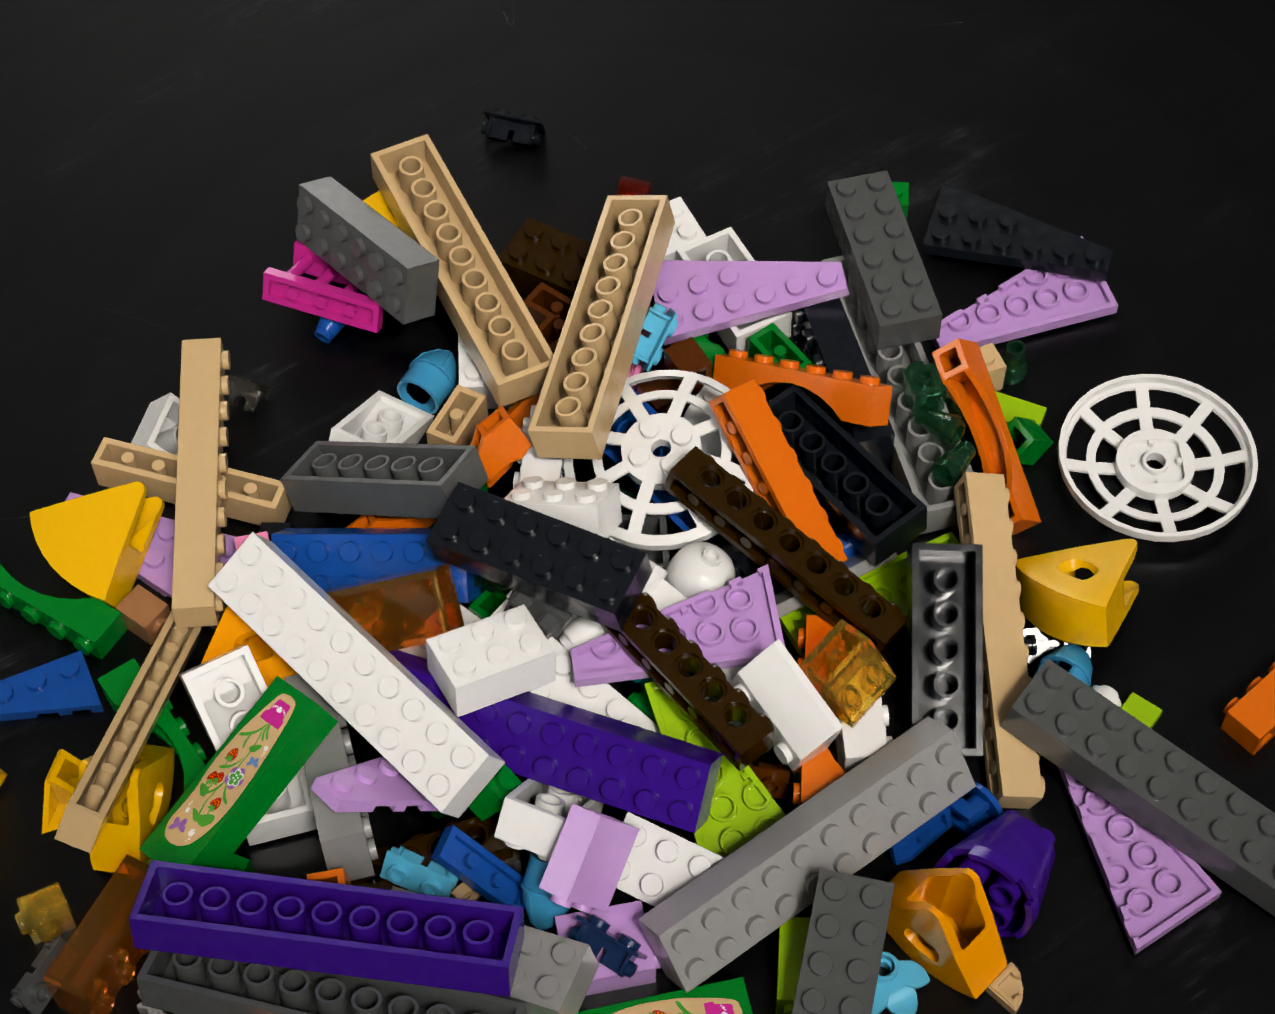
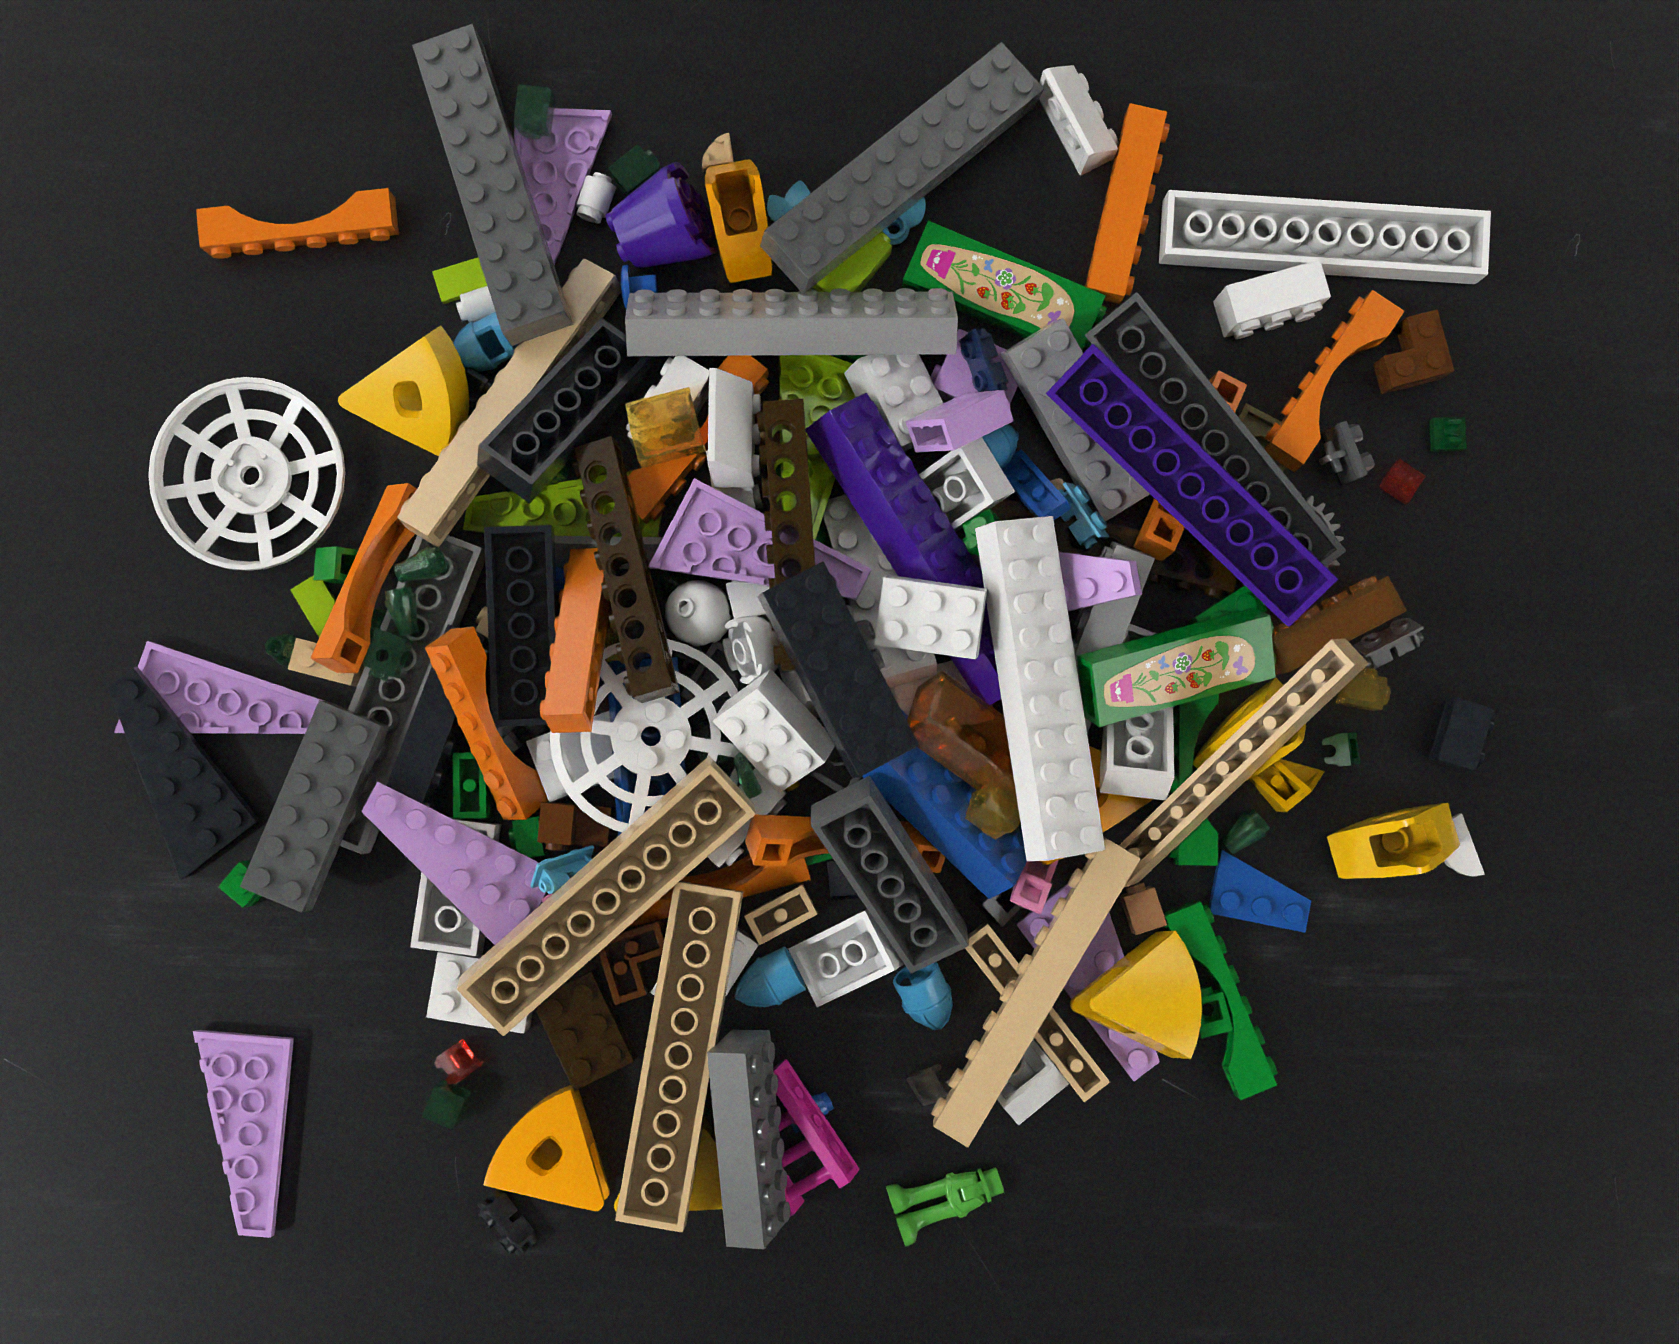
camera: 150 degrees left, 30 degrees up
none -> lavender wing [193,1030,294,1238]
none -> clear green brick [422,1080,472,1129]
none -> light orange piece [483,1085,610,1211]
none -> clear green brick [514,84,555,139]
none -> white brick [576,172,616,224]
none -> clear green brick [608,144,660,196]
none -> clear green arm [734,752,763,799]
none -> bright green piece [886,1168,1004,1247]
none -> dark azure helmet [893,962,953,1030]
none -> clear yellow brick [965,781,1020,840]
none -> green brick [1199,985,1233,1039]
none -> clear green cone [1221,809,1270,855]
none -> dark green tile [1322,732,1360,766]

